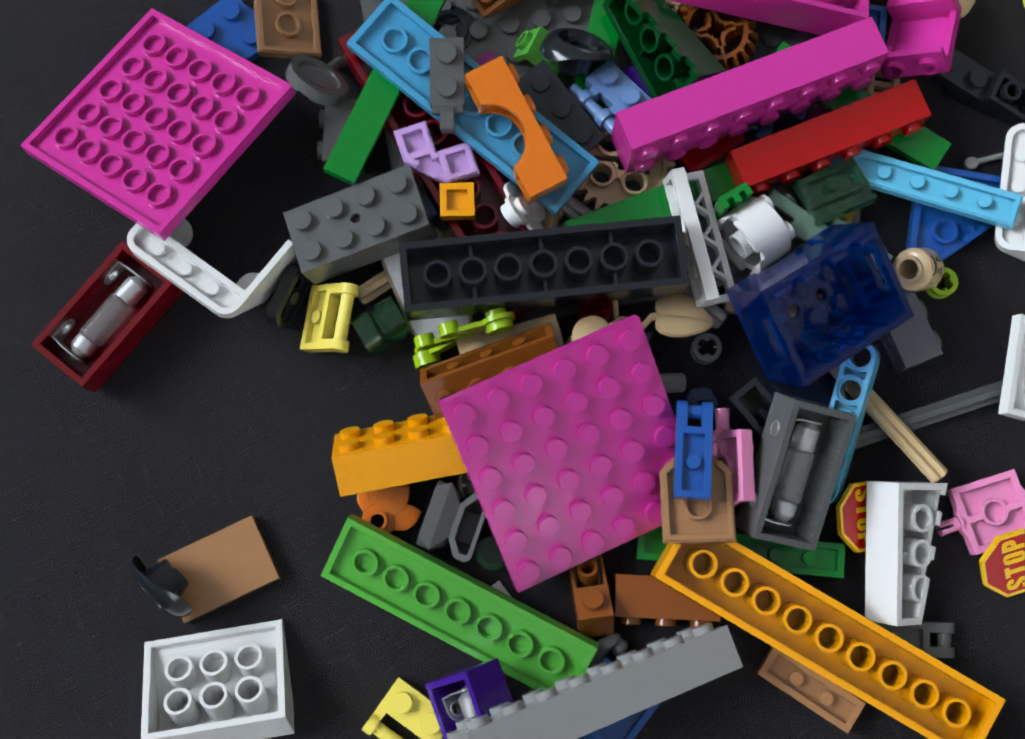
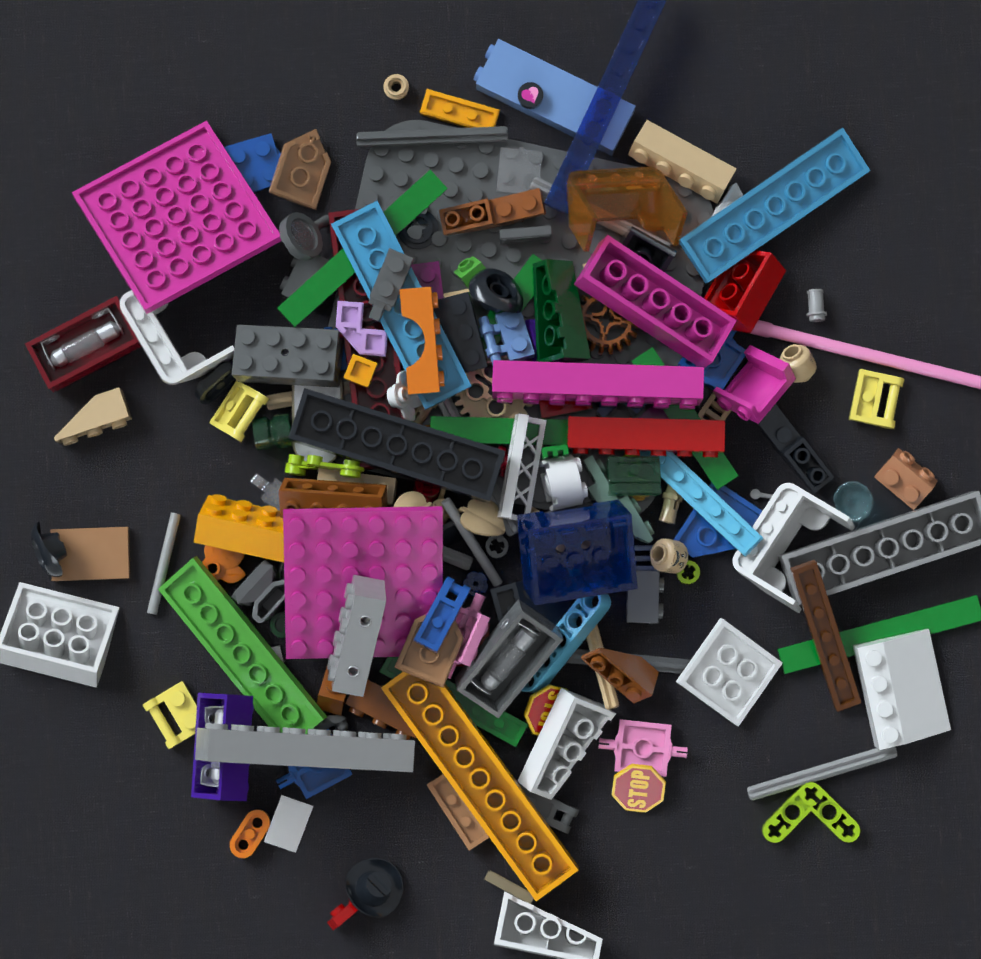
camera: 25 degrees right, 5 degrees up
none -> tan slope [54,388,132,446]
none -> light grey bar [147,512,181,615]
none -> clear plate [250,473,282,511]
none -> light grey piece [327,575,386,697]
none -> light grey bar [441,497,503,587]
none -> dark orange slope [581,648,659,703]
none -> tan pin [659,485,683,524]

